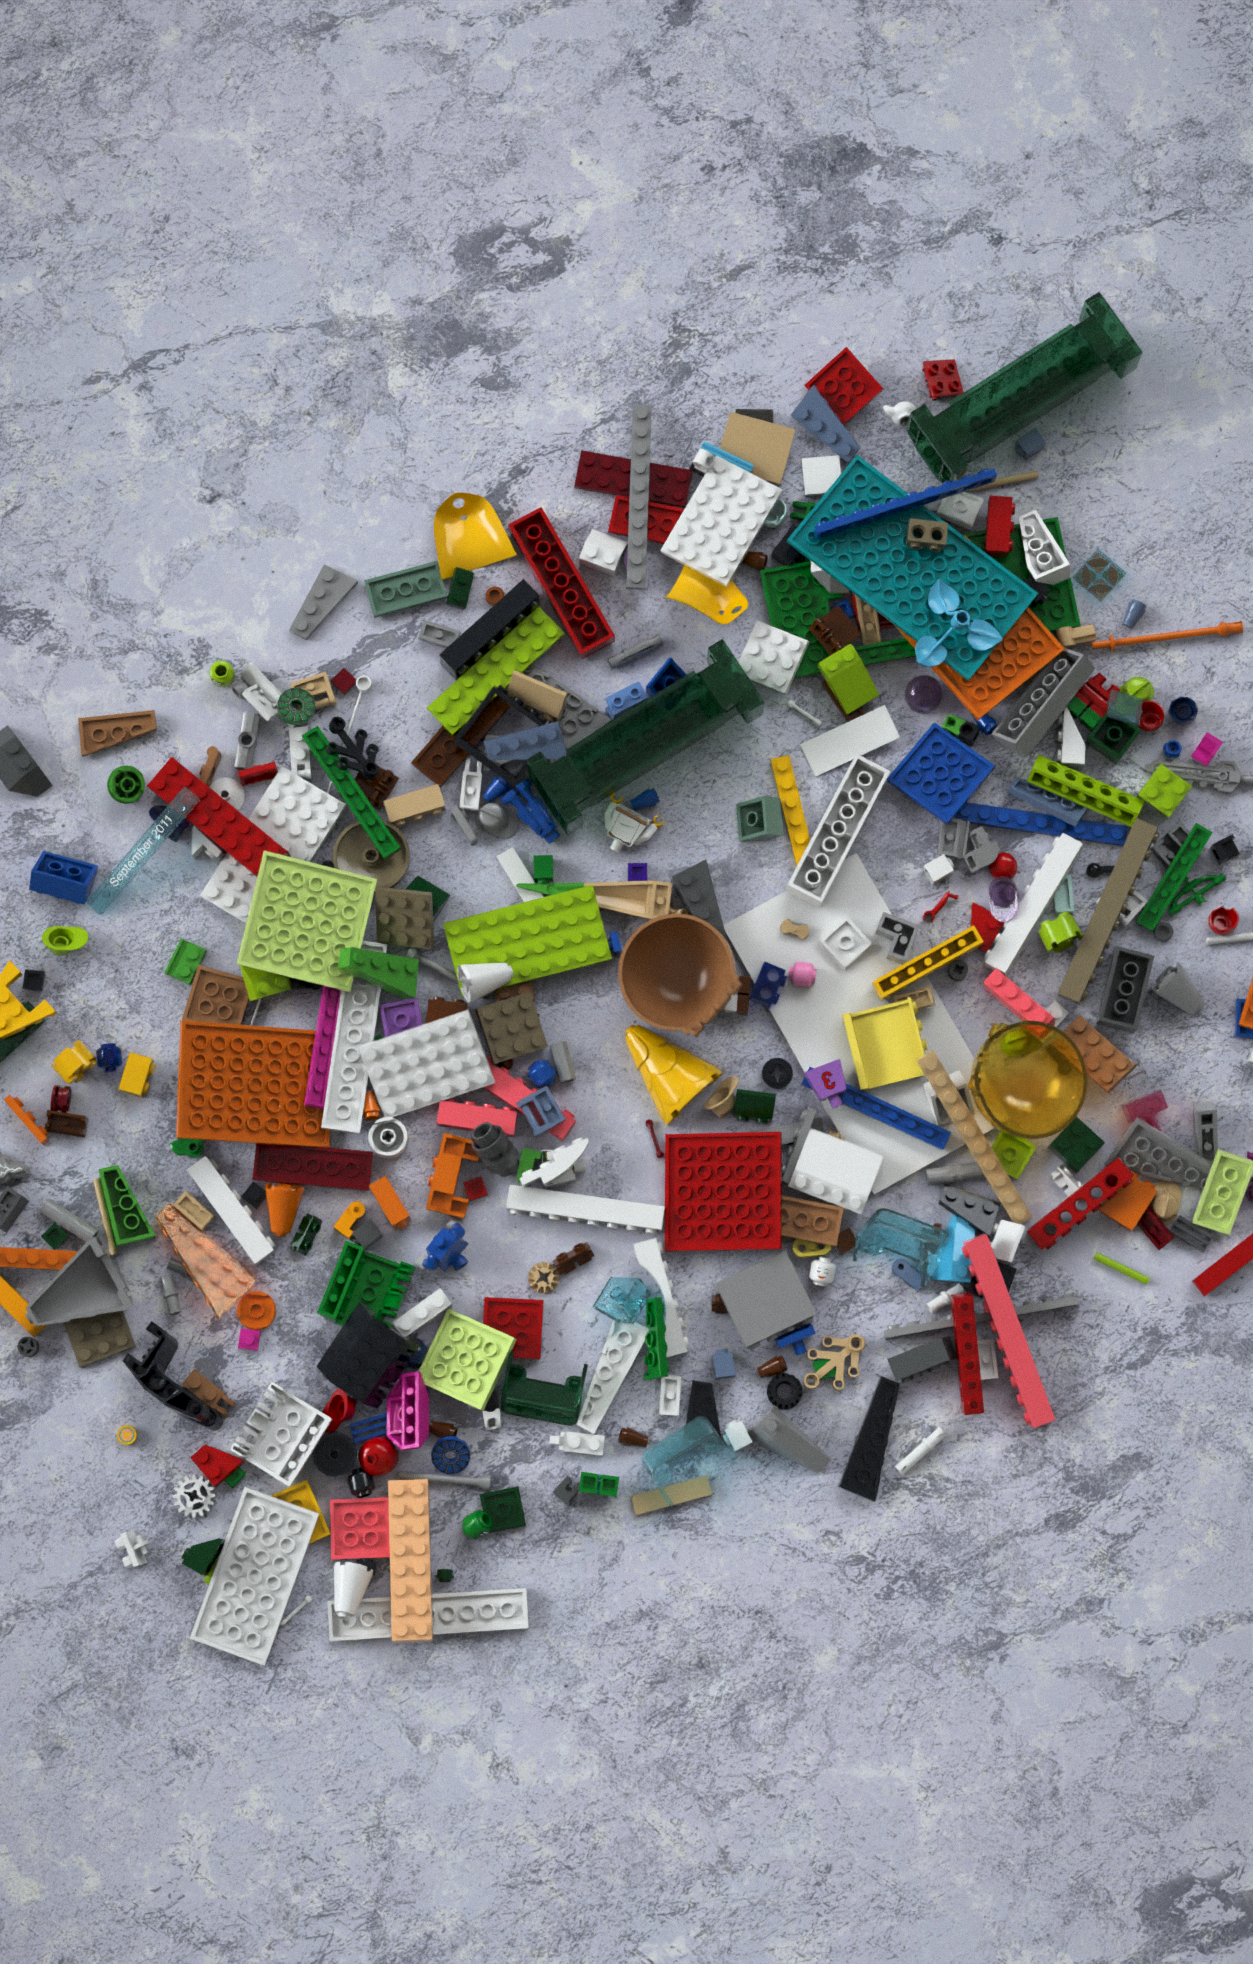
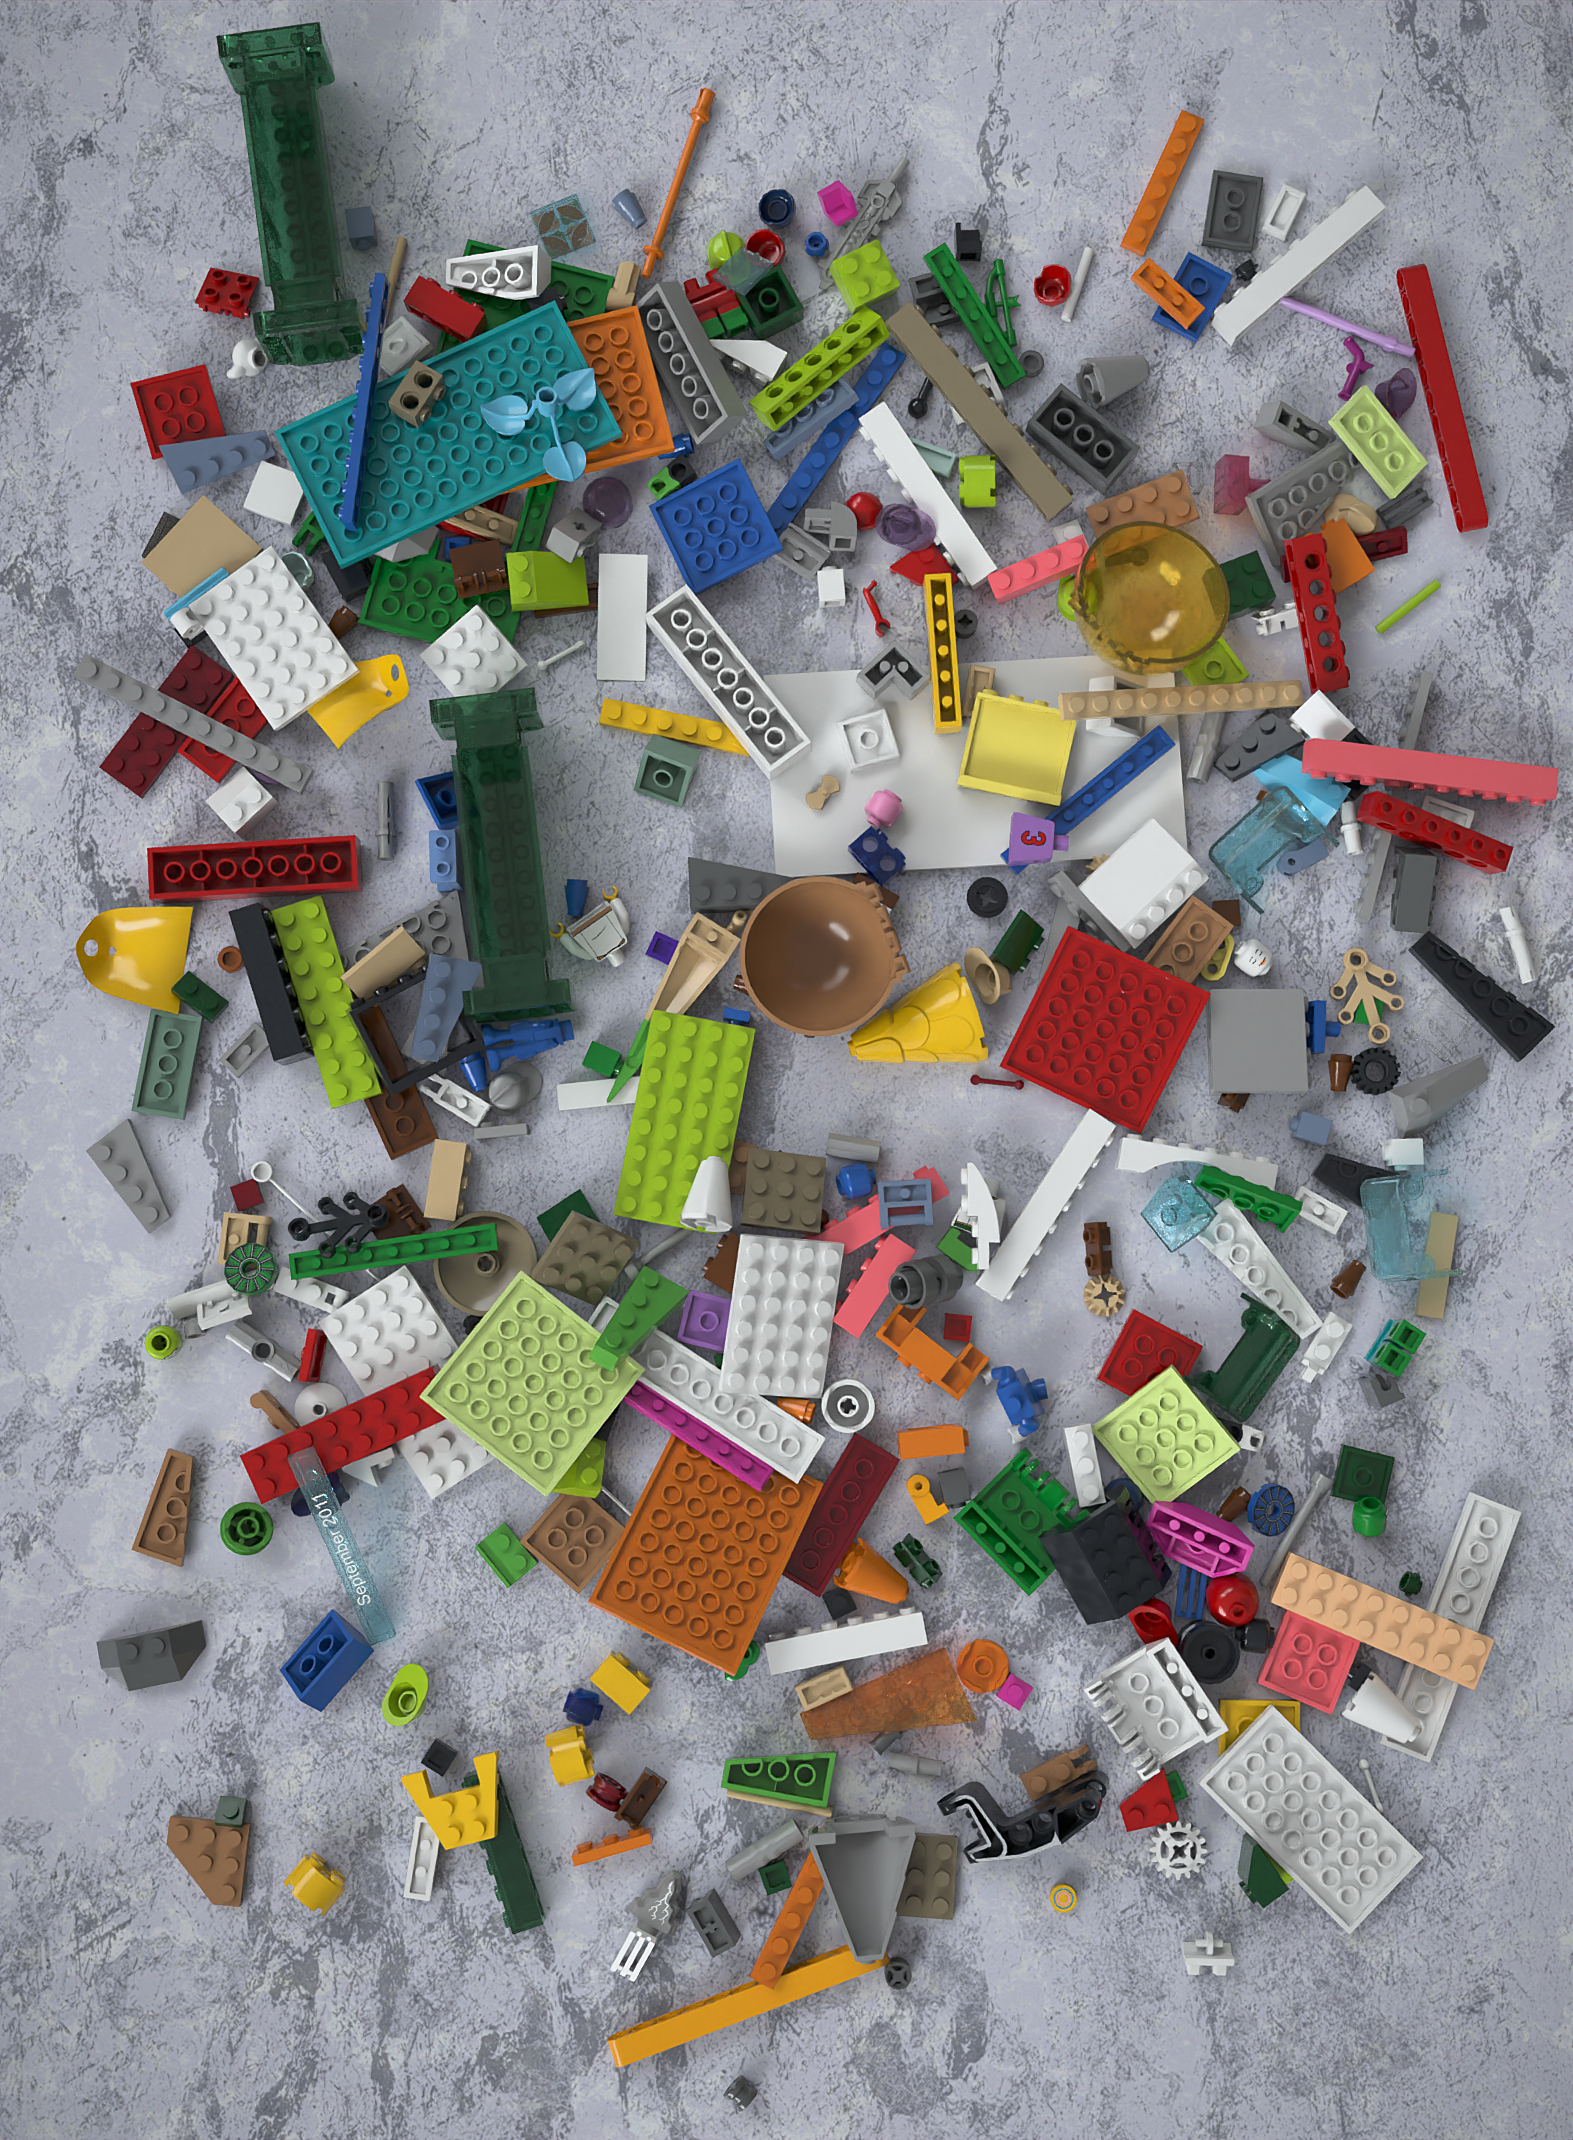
camera: 65 degrees left, 5 degrees up
none -> light grey brick [545,507,603,563]

